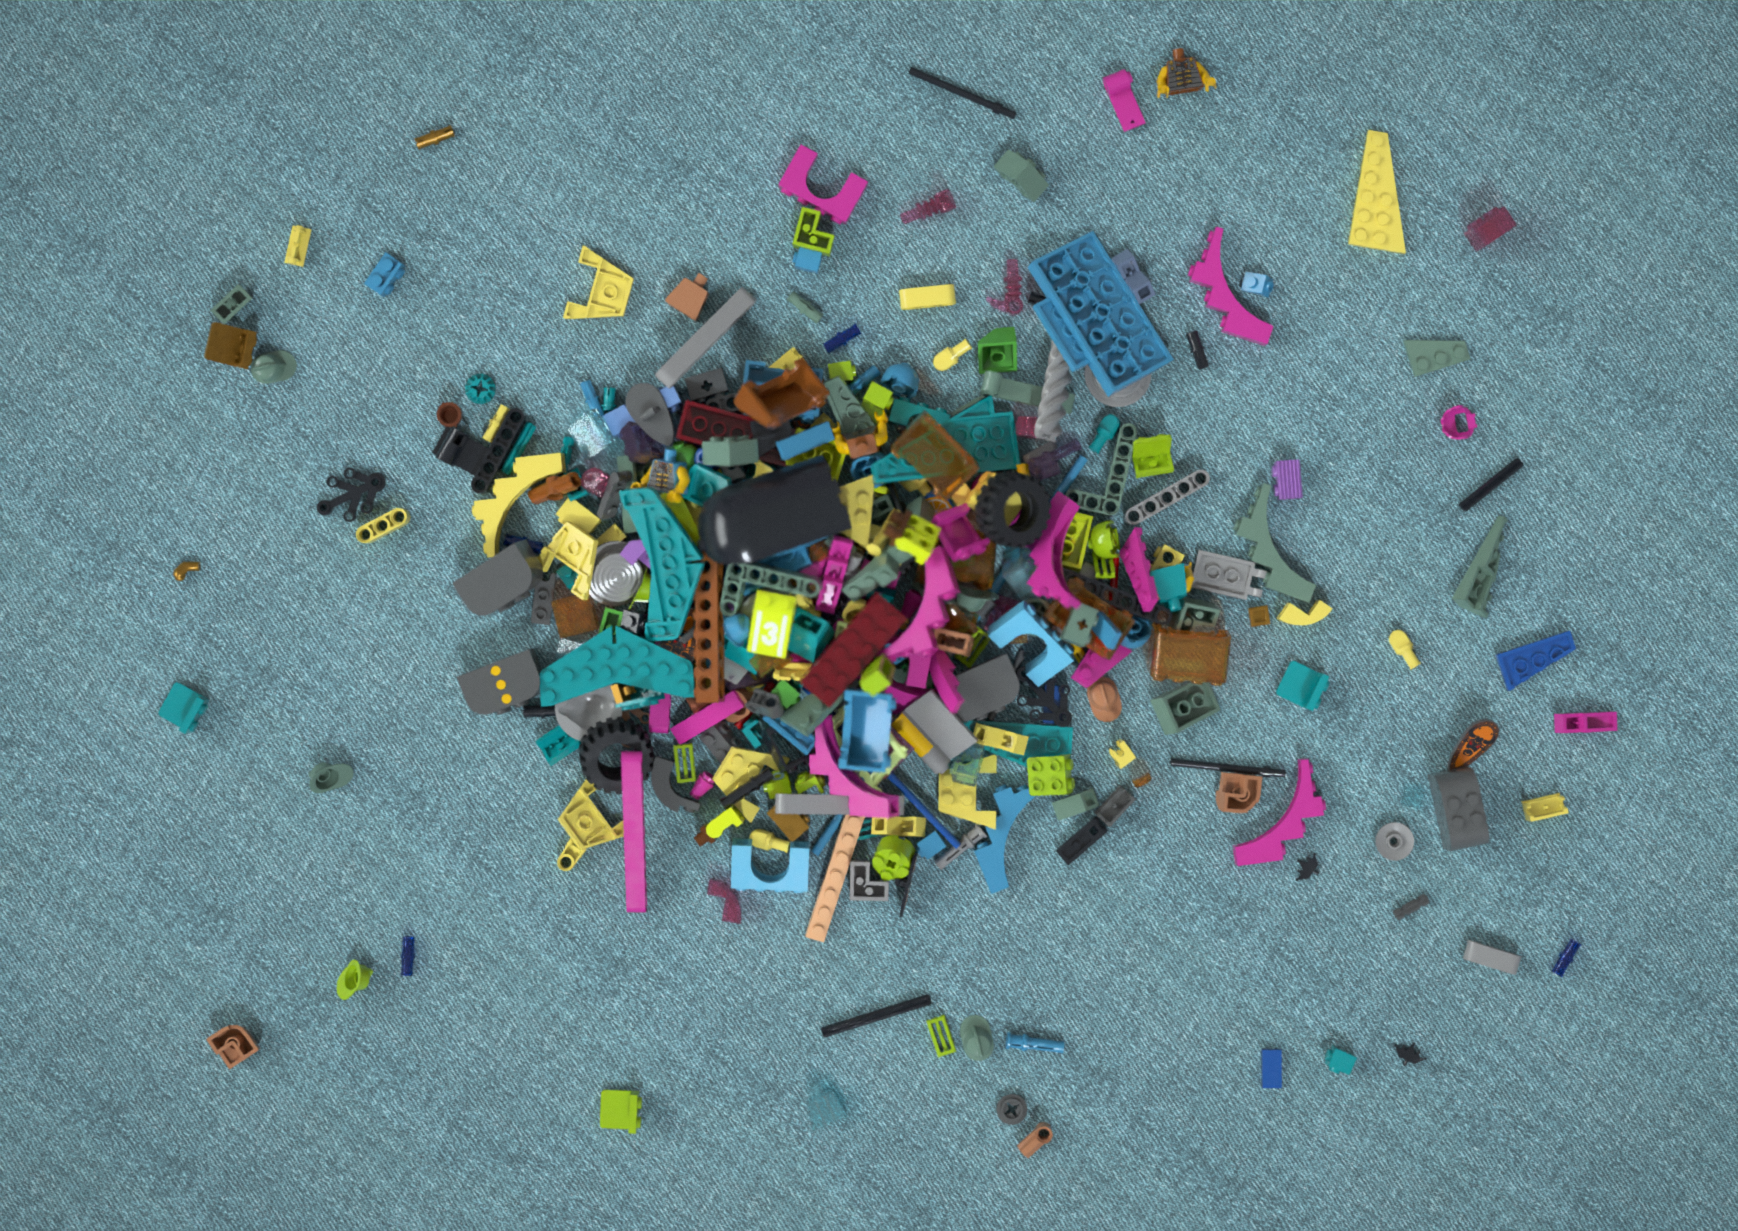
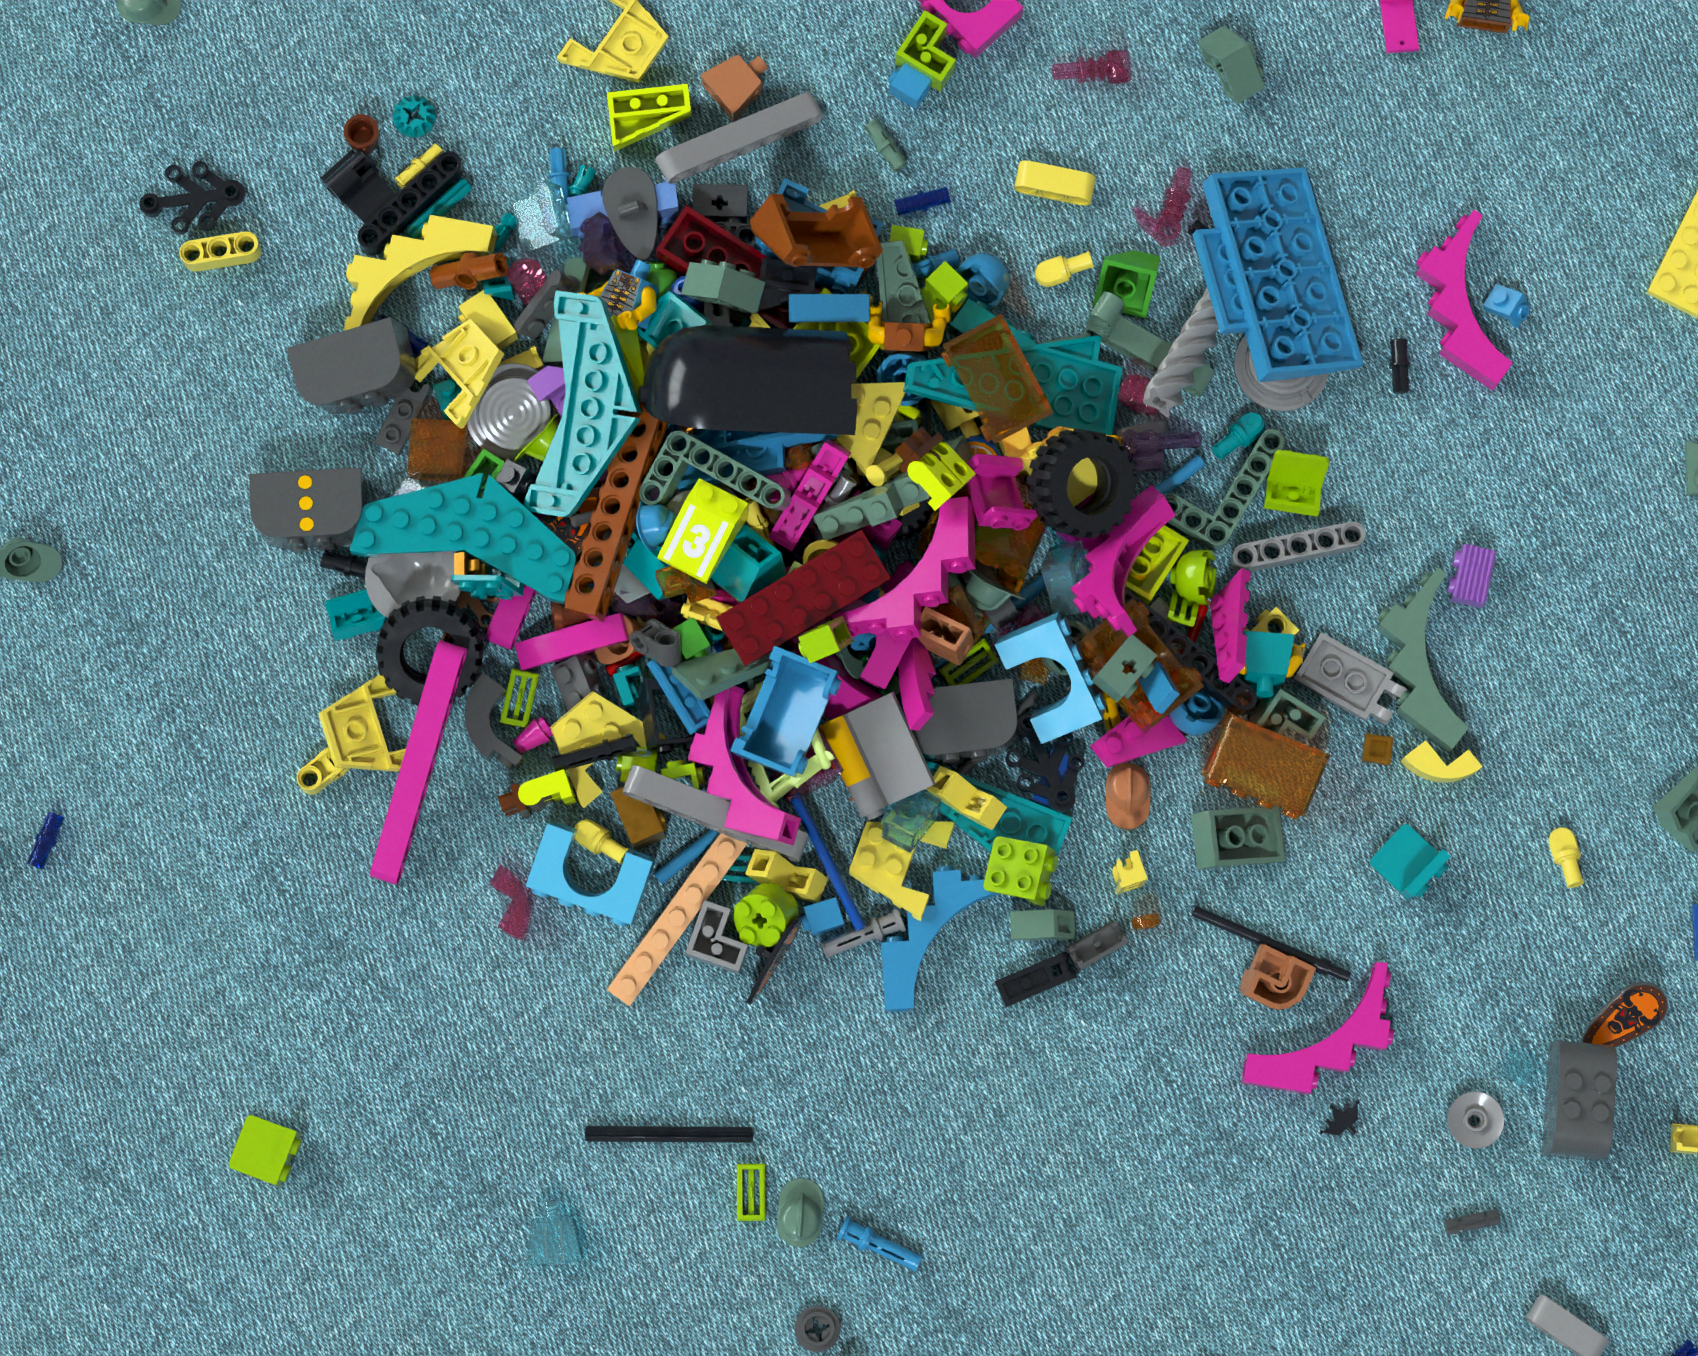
camera: 15 degrees right, 10 degrees down
sand blue brick [1111,249,1156,304] -> none
none -> neon yellow wedge [607,84,691,152]

